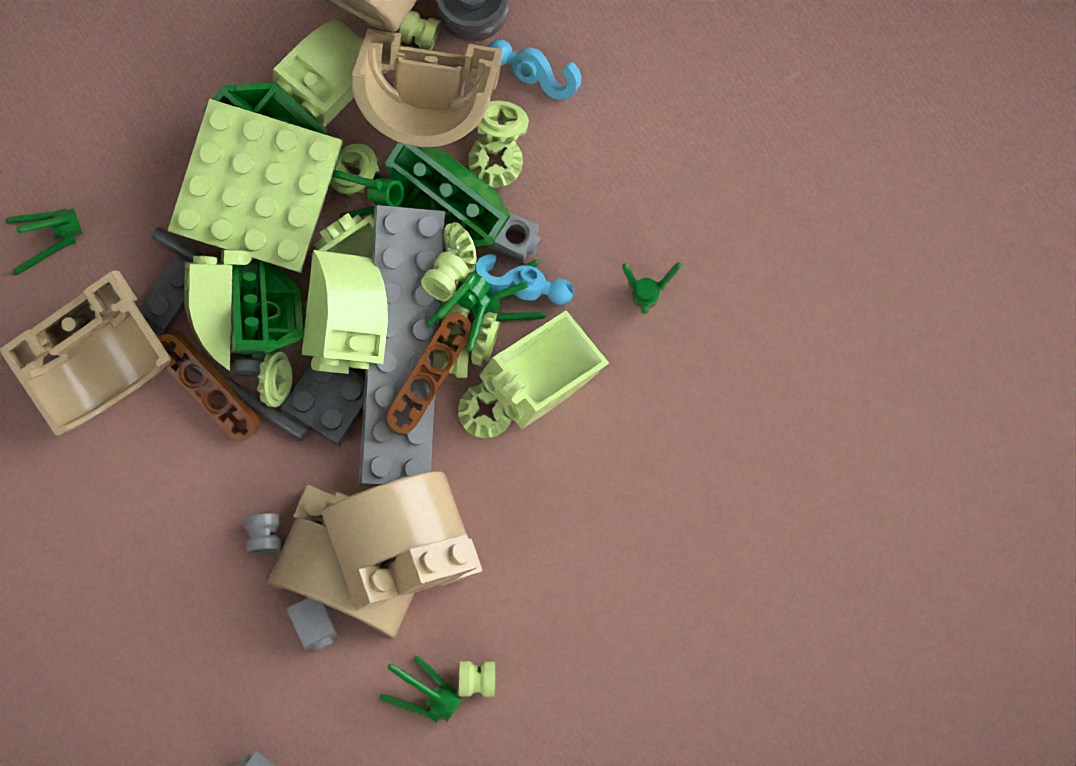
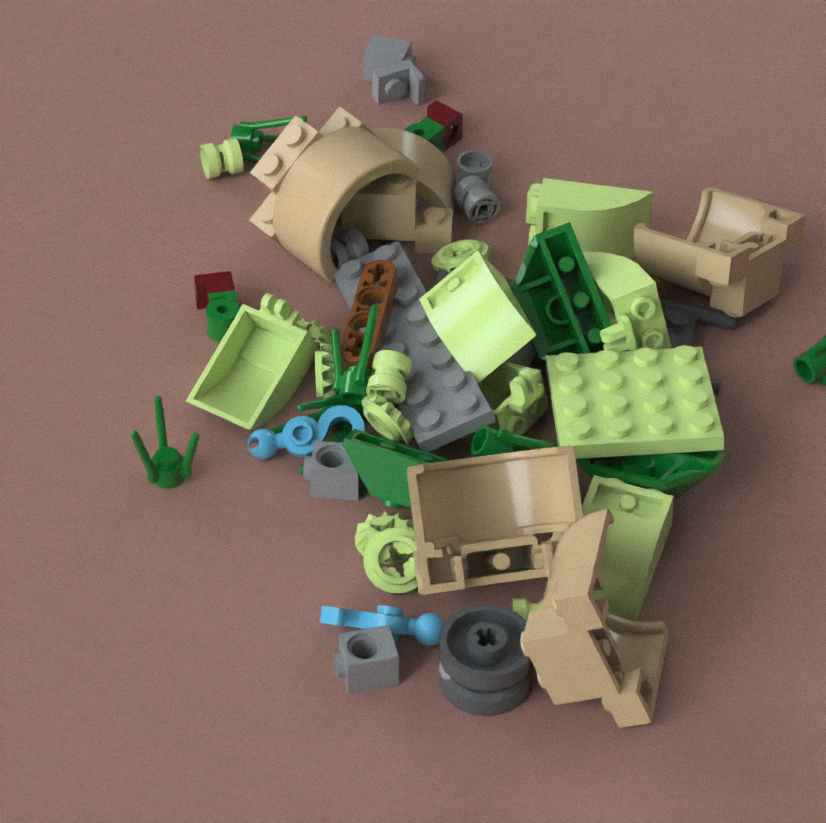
camera: 160 degrees right, 35 degrees down
none -> leg [194,271,239,342]
none -> light grey brick [332,625,399,694]
none -> light grey bracket [372,59,427,106]
none -> leg [404,100,463,153]
none -> yellowish green gear [431,239,490,273]
none -> light grey wheel [457,150,493,196]
none -> yellowish green piece [526,178,653,259]

